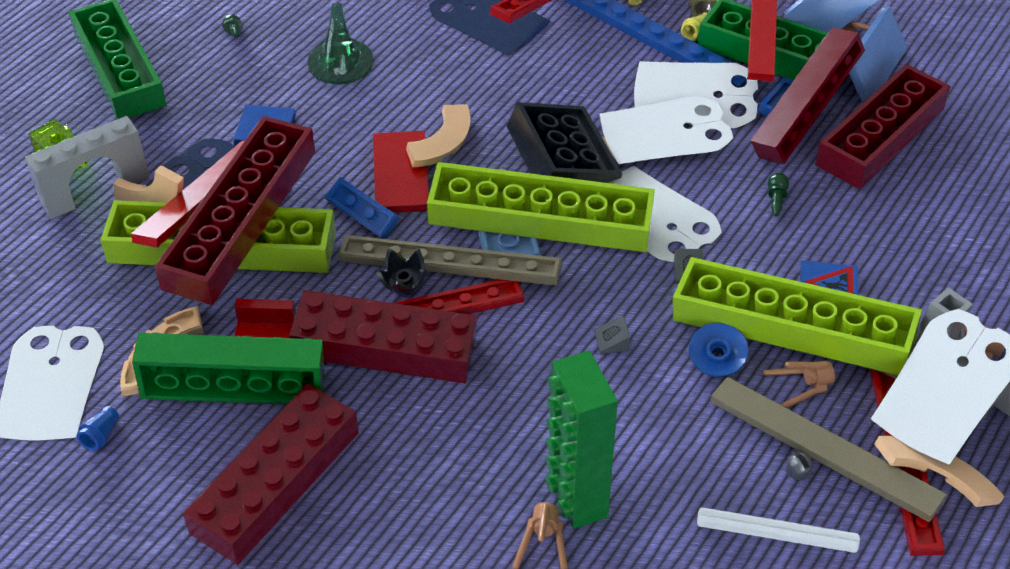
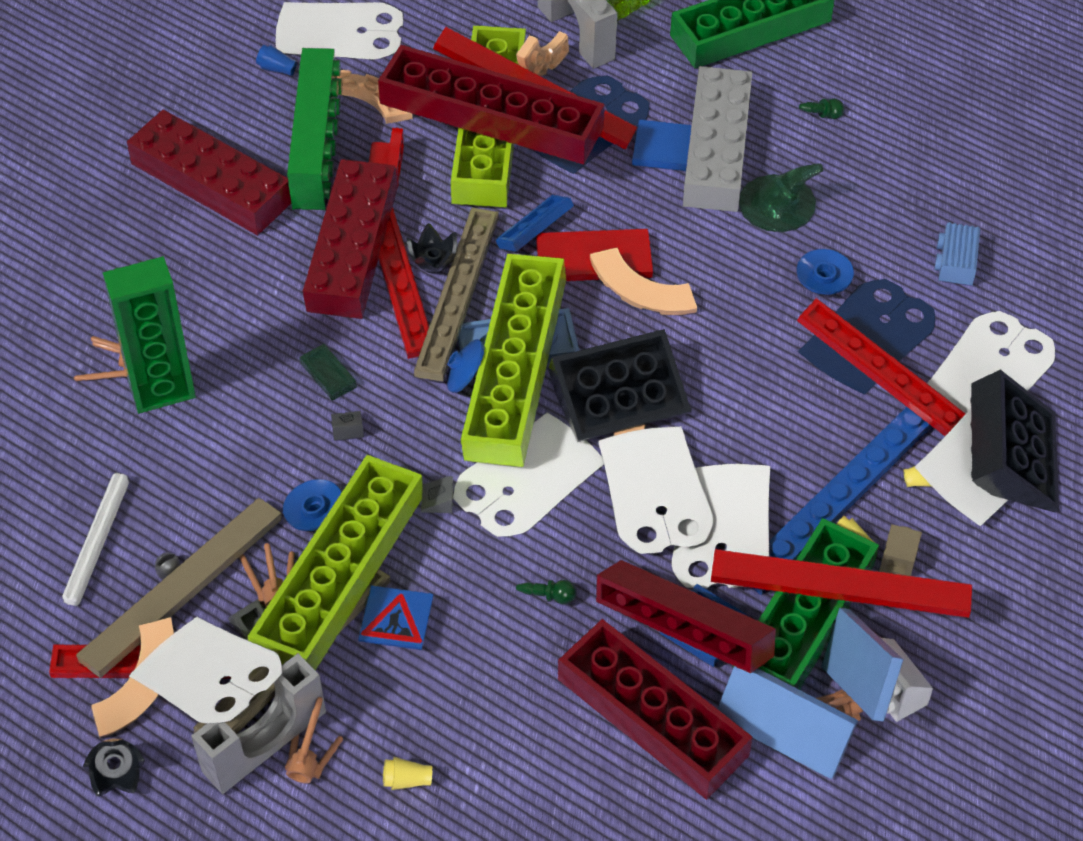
camera: 90 degrees right, 5 degrees up
none -> dark grey slope [228,599,264,641]
none -> clear green tile [299,344,357,401]
none -> light yellow cone [383,757,432,790]
none -> blue dish [447,339,485,393]
none -> light grey brick [683,66,752,212]
none -> blue dish [796,249,854,295]

